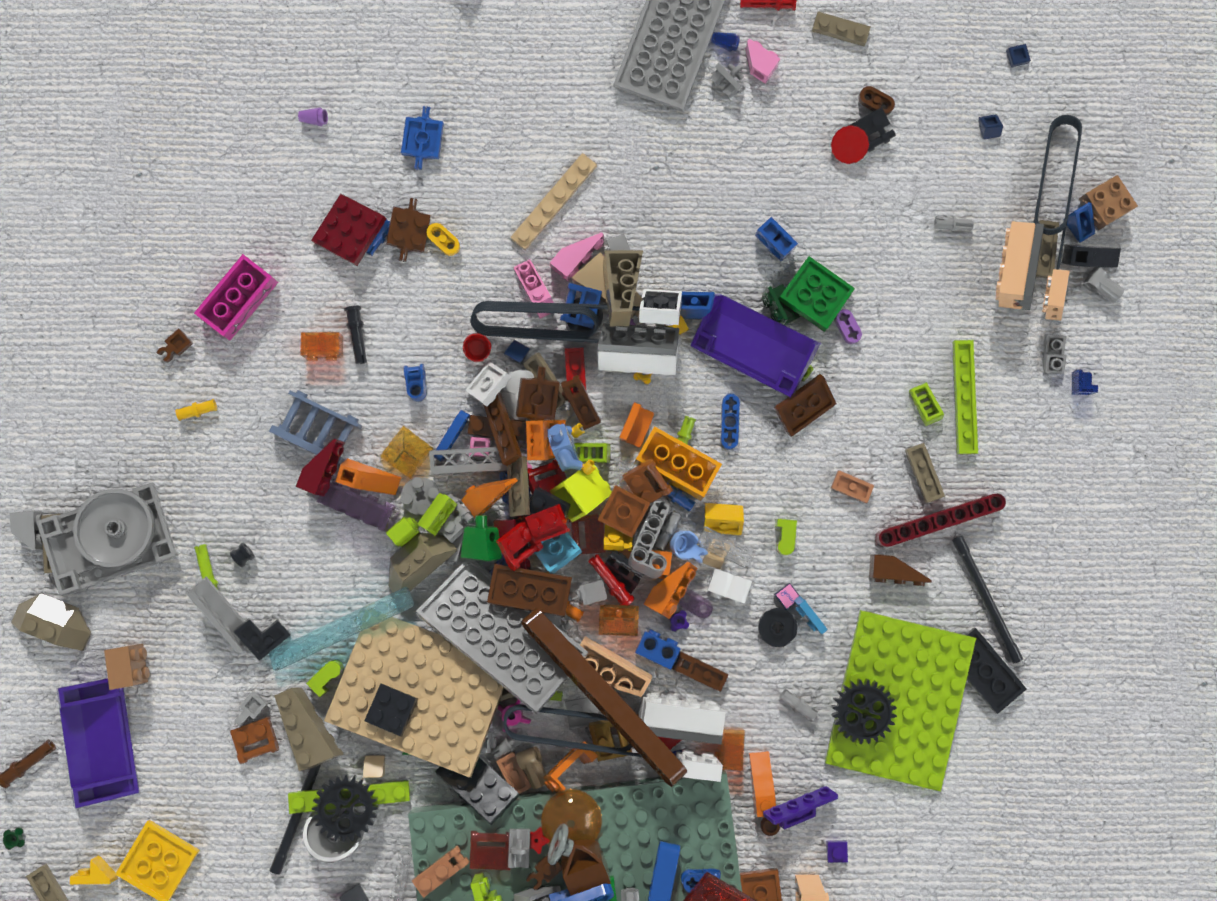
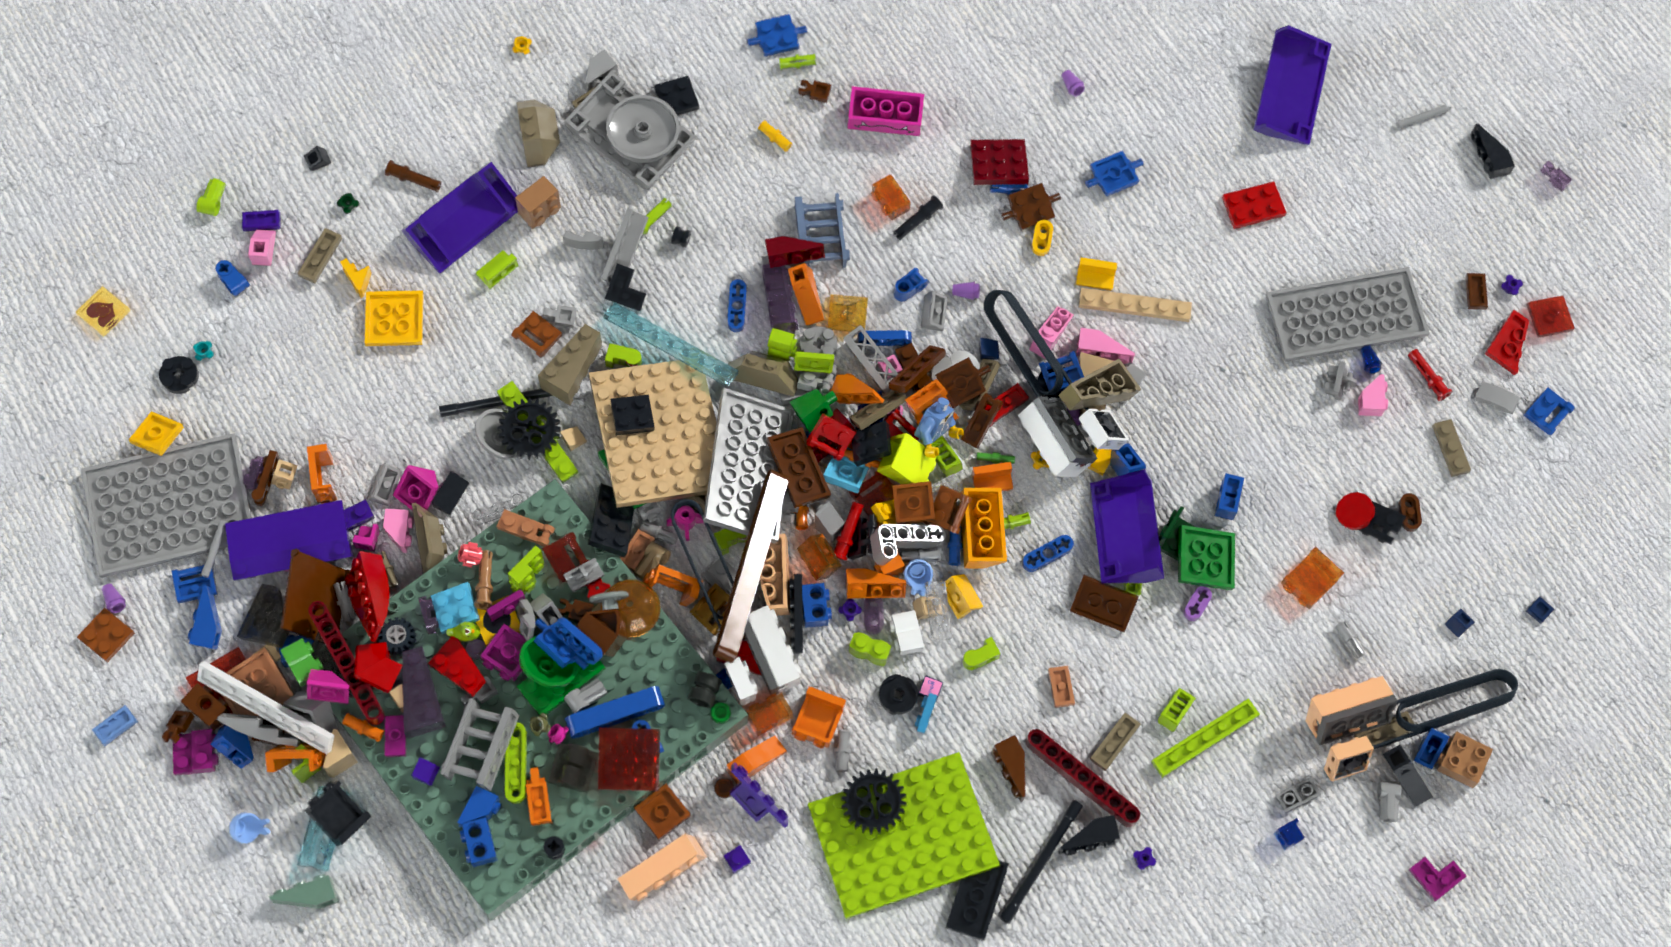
camera: 55 degrees right, 15 degrees down
red hair [462,333,491,362] -> none
white plate [465,361,511,407] -> none
red plate [525,504,570,544] -> none
reddish brown plate [671,651,729,692] -> none
none -> lime panel [476,250,518,289]
none -> light grey slope [563,231,604,250]
none -> black plate [654,76,699,116]
none -> pearl dark grey wheel [688,671,722,708]
none -> green tile [711,702,731,724]
none -> blue beam [728,279,747,332]
none -> blue plate [747,14,807,57]
none -> lime pin [779,53,816,69]
none -> black wing [789,574,803,654]
none -> orange panel [792,686,846,749]
none -> lime brick [849,632,891,666]
none -> light grey slope [921,291,948,331]
none -> medium lavender cone [952,282,980,300]
none -> bright green bar [976,452,1015,464]
none -> black slope [1058,815,1120,856]
none -> yellow panel [1076,257,1117,290]
none -> dark purple plate [1133,847,1157,870]
none -> red plate [1222,181,1287,229]
none -> clear orange panel [1281,546,1344,610]
none -> magenta plate [1408,856,1467,902]

